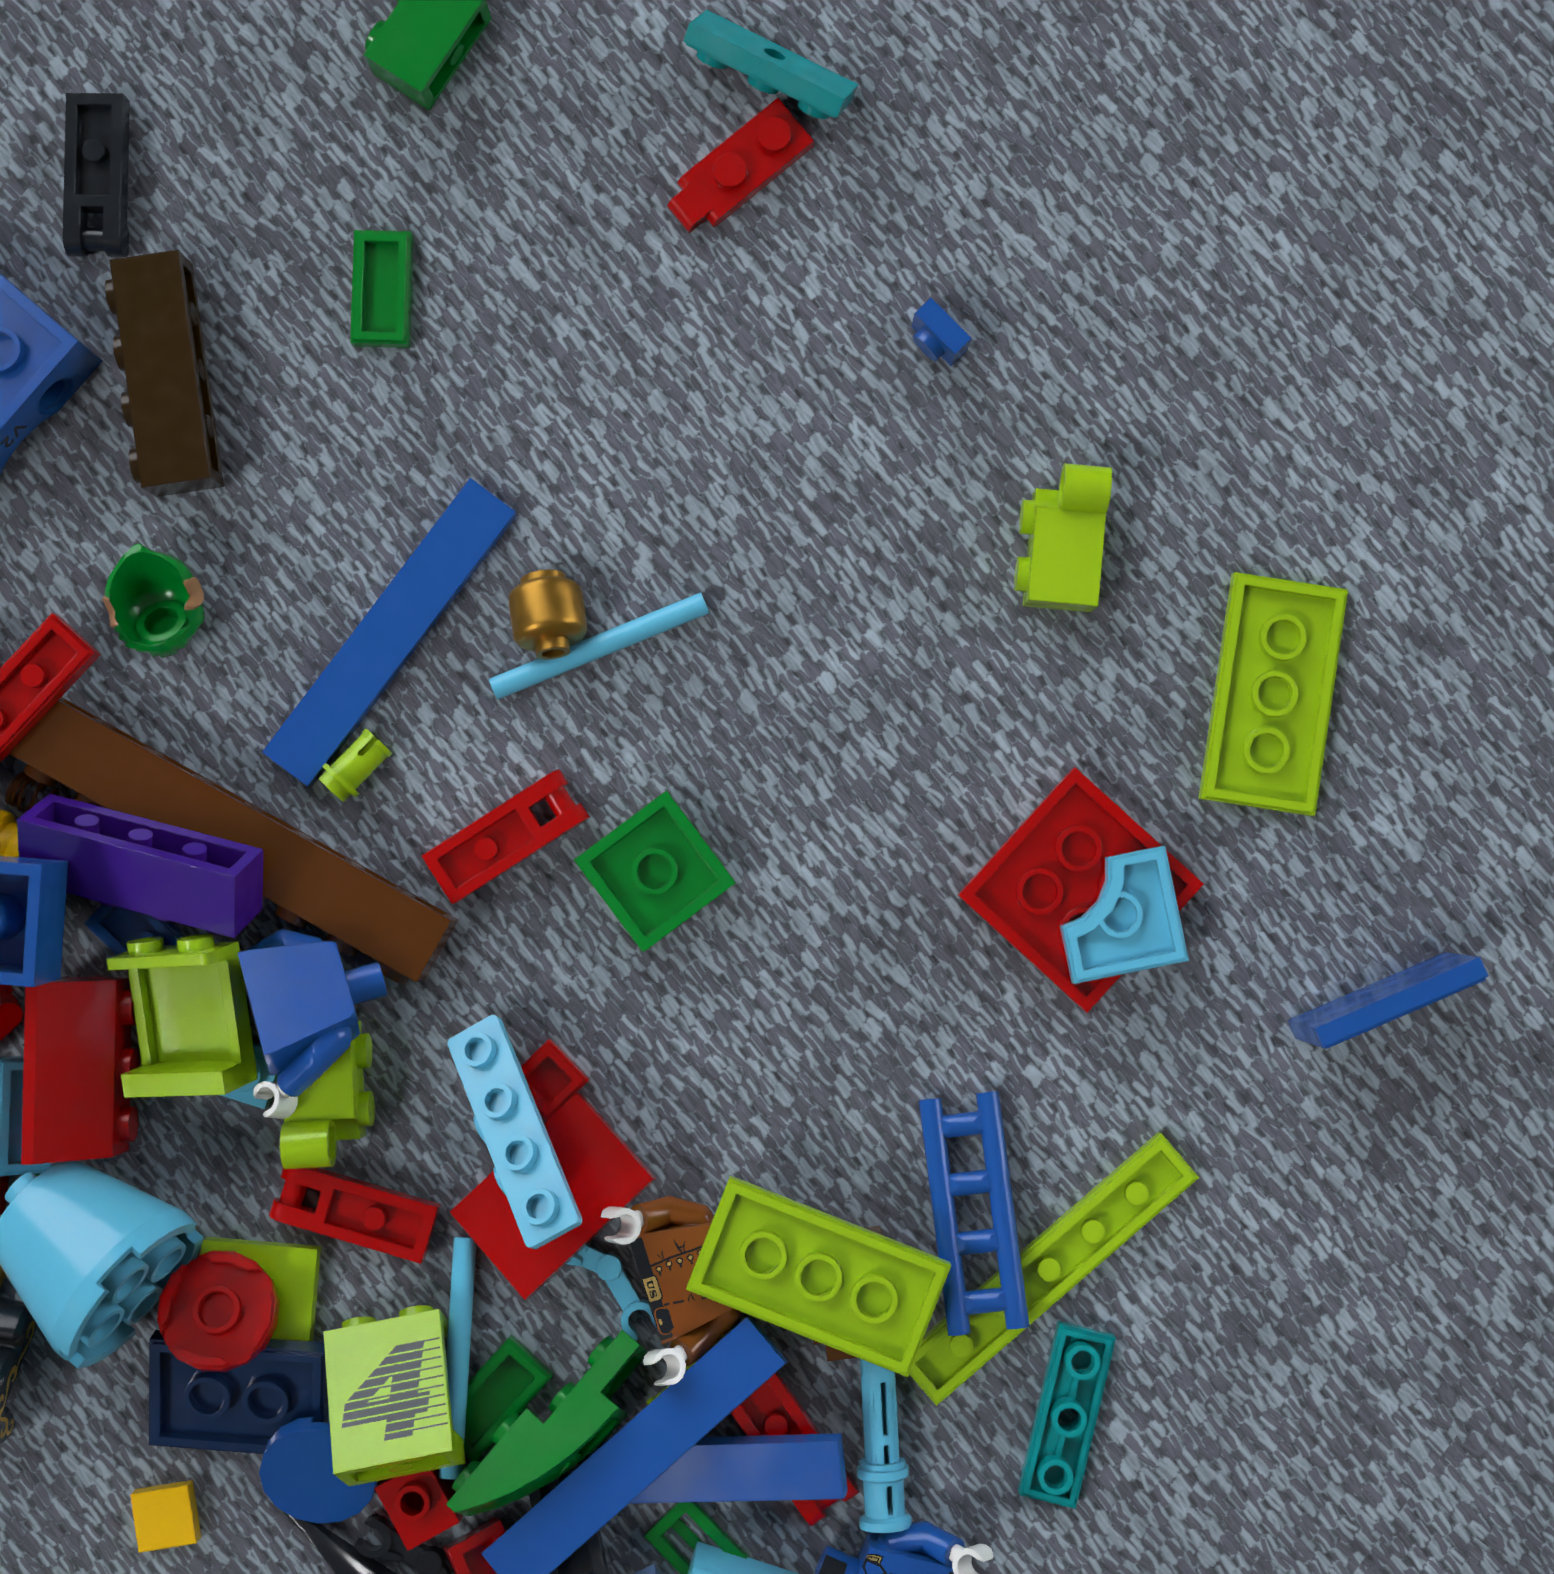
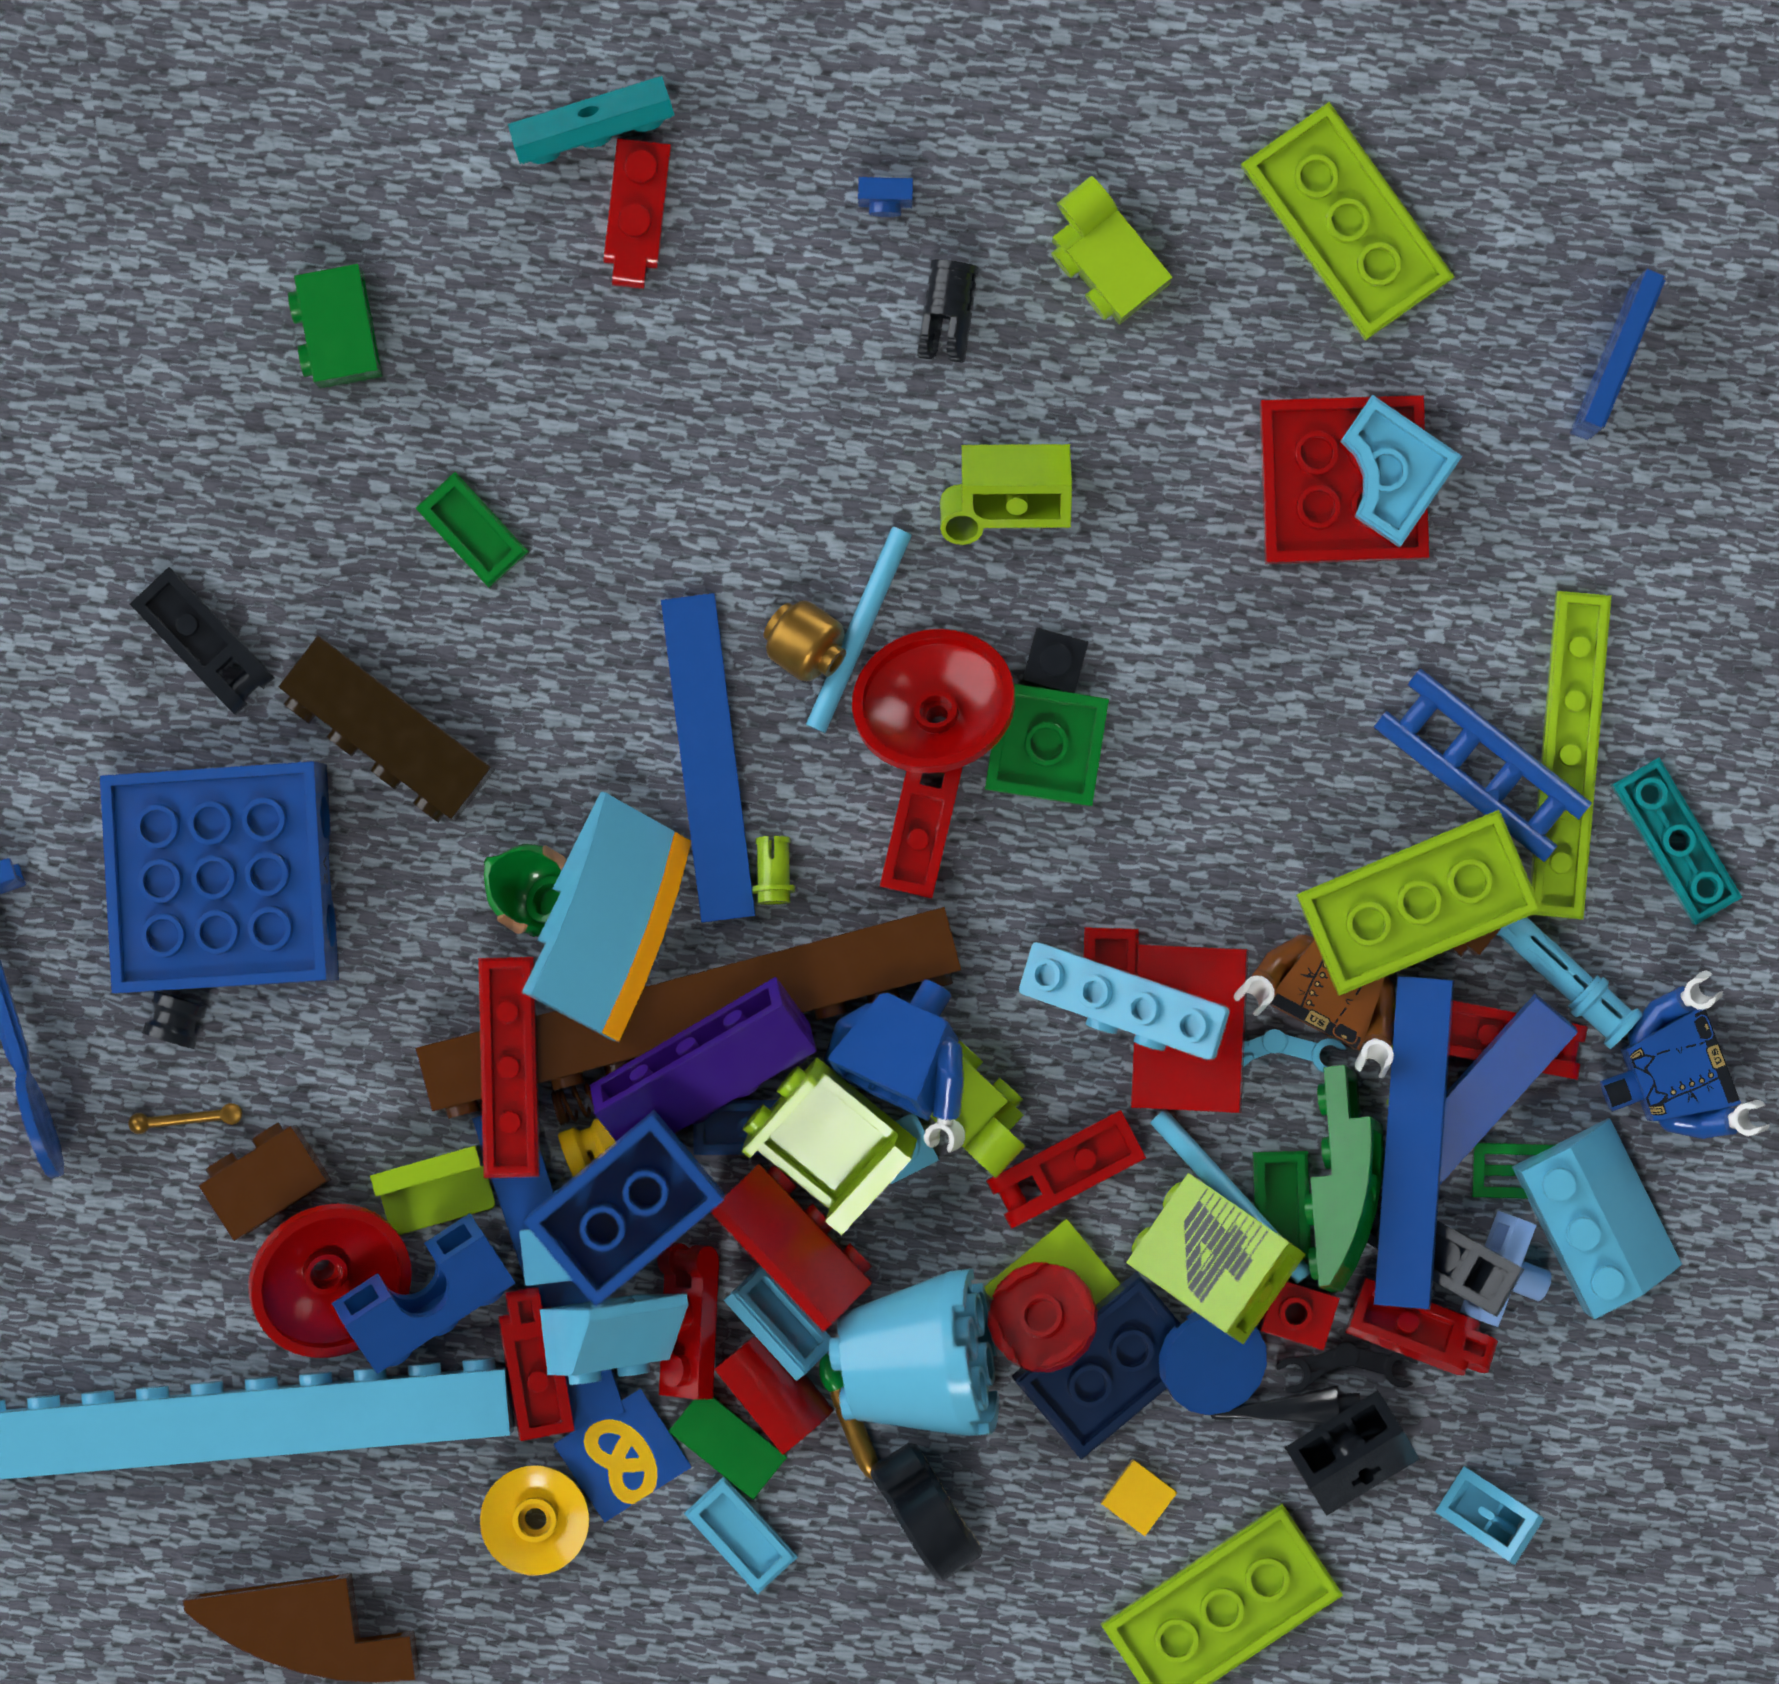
camera: 45 degrees left, 0 degrees up
none -> medium azure slope [522,792,691,1042]
none -> red dish [852,629,1016,773]
none -> black hinge [917,259,979,363]
none -> lime hinge [940,444,1072,545]
none -> black plate [1022,627,1089,693]

